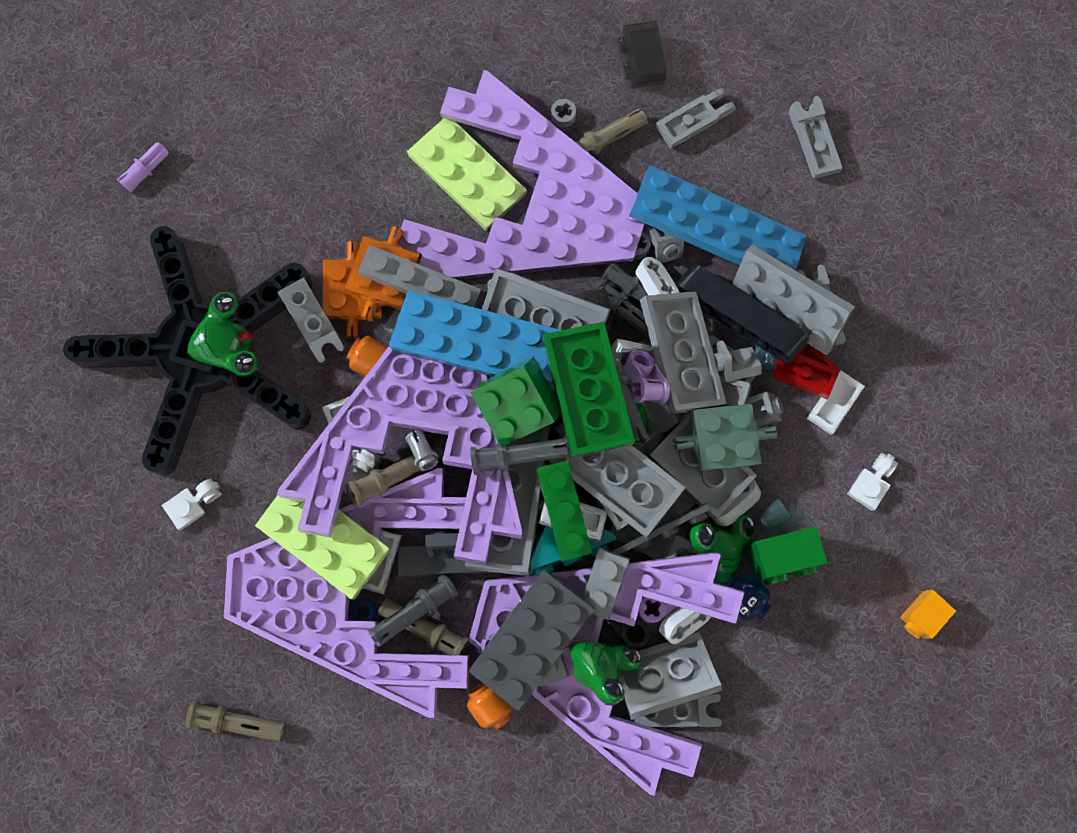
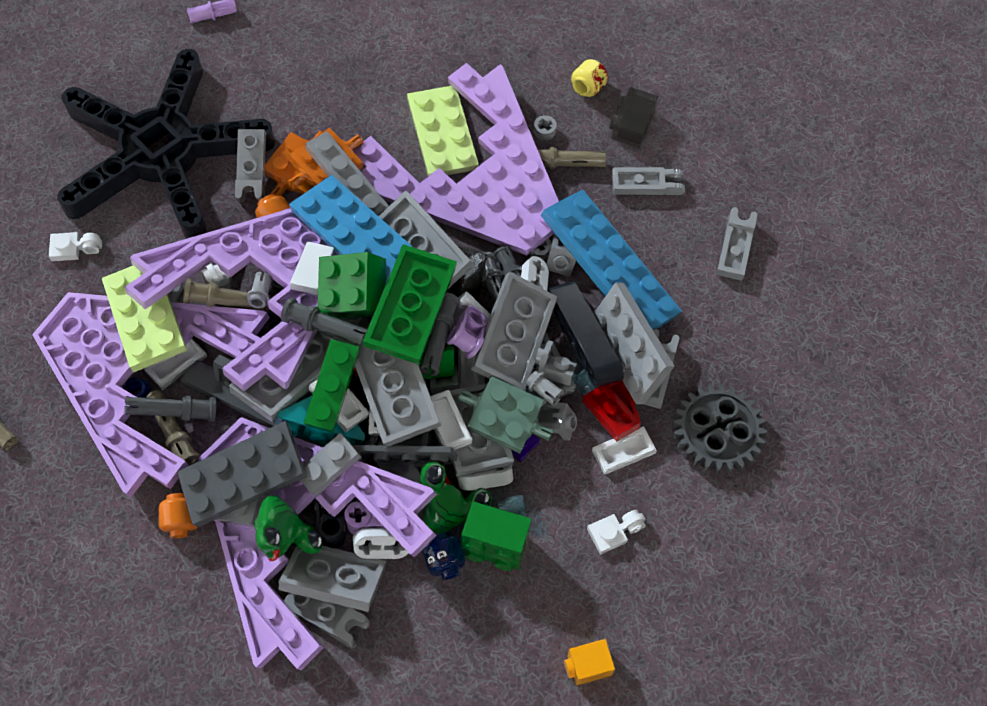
camera: 30 degrees right, 15 degrees down
green head [187,292,259,376] -> none
none -> white tile [290,241,334,295]
none -> white tile [430,390,472,450]
none -> light grey pin [526,371,564,406]
none -> light yellow head [571,59,608,97]
none -> dark grey gear [672,384,767,475]

